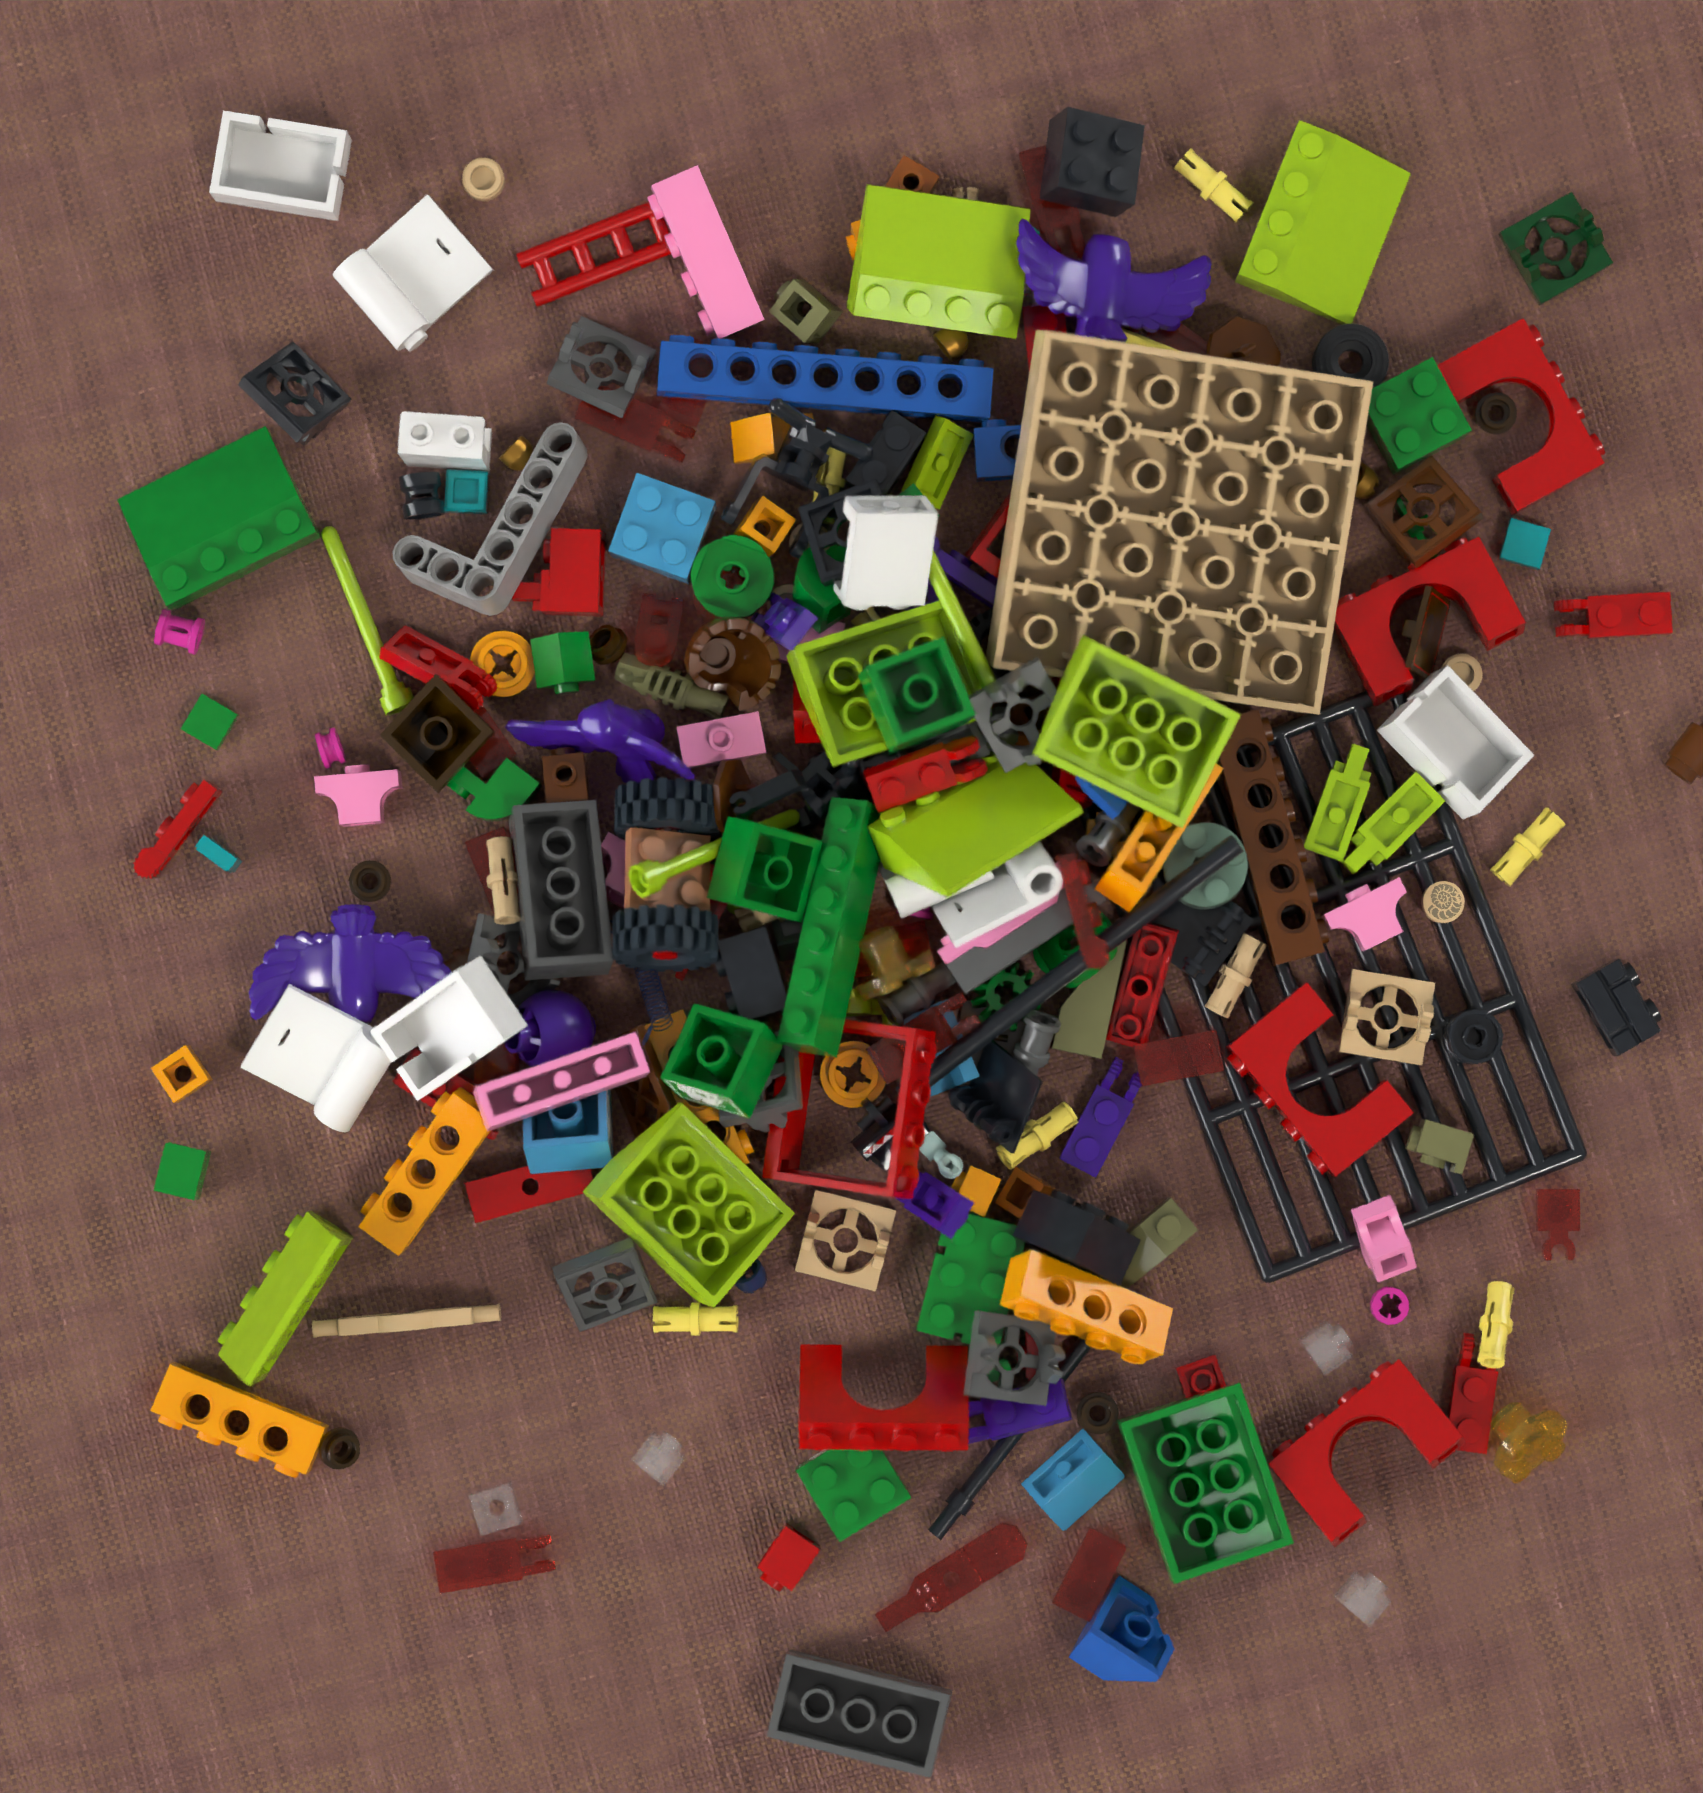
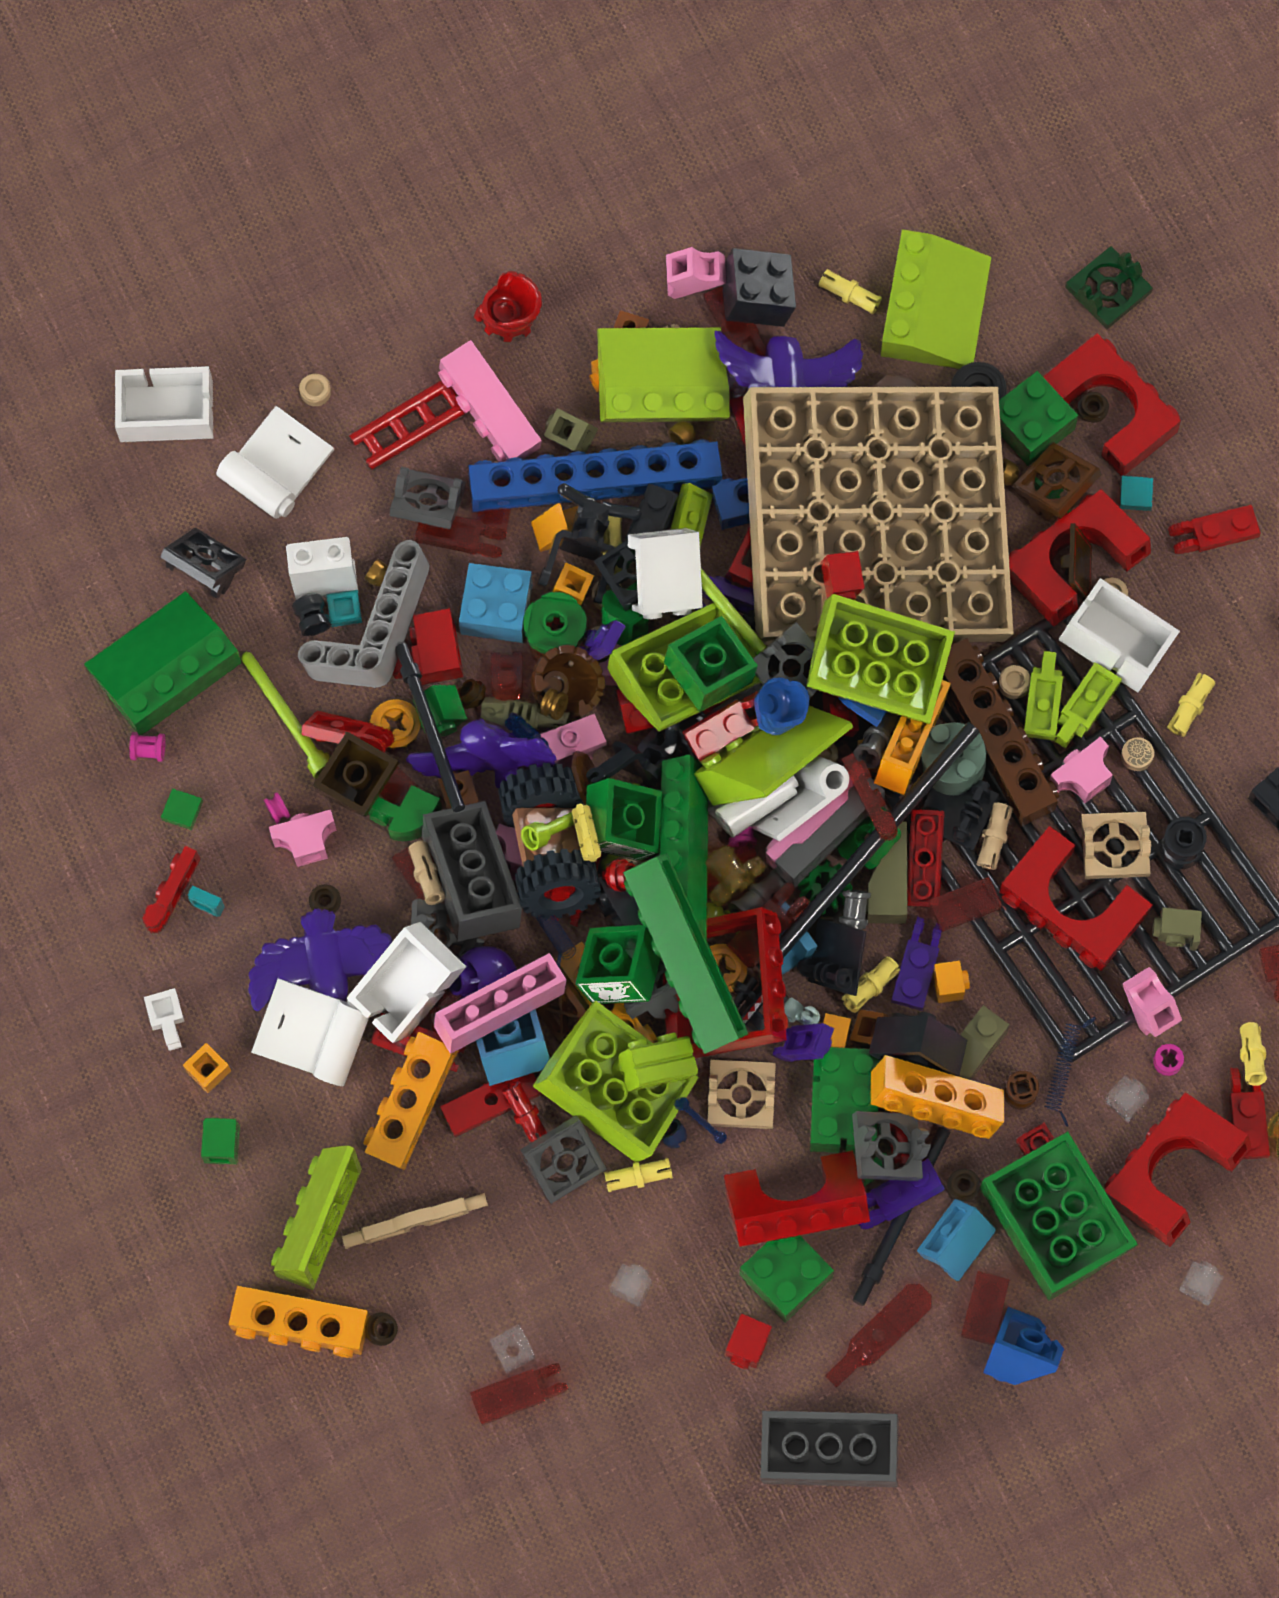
camera: 10 degrees left, 15 degrees down
none -> white plate [144,988,185,1051]
none -> black bar [396,643,465,812]
none -> red hair [474,271,542,342]
none -> red pin [502,1081,547,1143]
none -> clear blue axle [504,713,549,747]
none -> pearl gold bush [540,688,568,720]
none -> light yellow axle [572,803,601,862]
none -> red plate [602,859,635,892]
none -> lime brick [618,1033,698,1092]
none -> green brick [623,853,748,1054]
none -> bright pink brick [666,247,726,299]
none -> clear blue hinge [675,1097,727,1144]
none -> blue hair [753,677,809,735]
none -> red brick [821,551,865,600]
none -> light orange plate [933,961,970,1003]
none -> tan tile [998,665,1031,699]
none -> reddish brown wheel [1004,1071,1039,1110]
none -> dark blue piece [1044,1017,1096,1127]

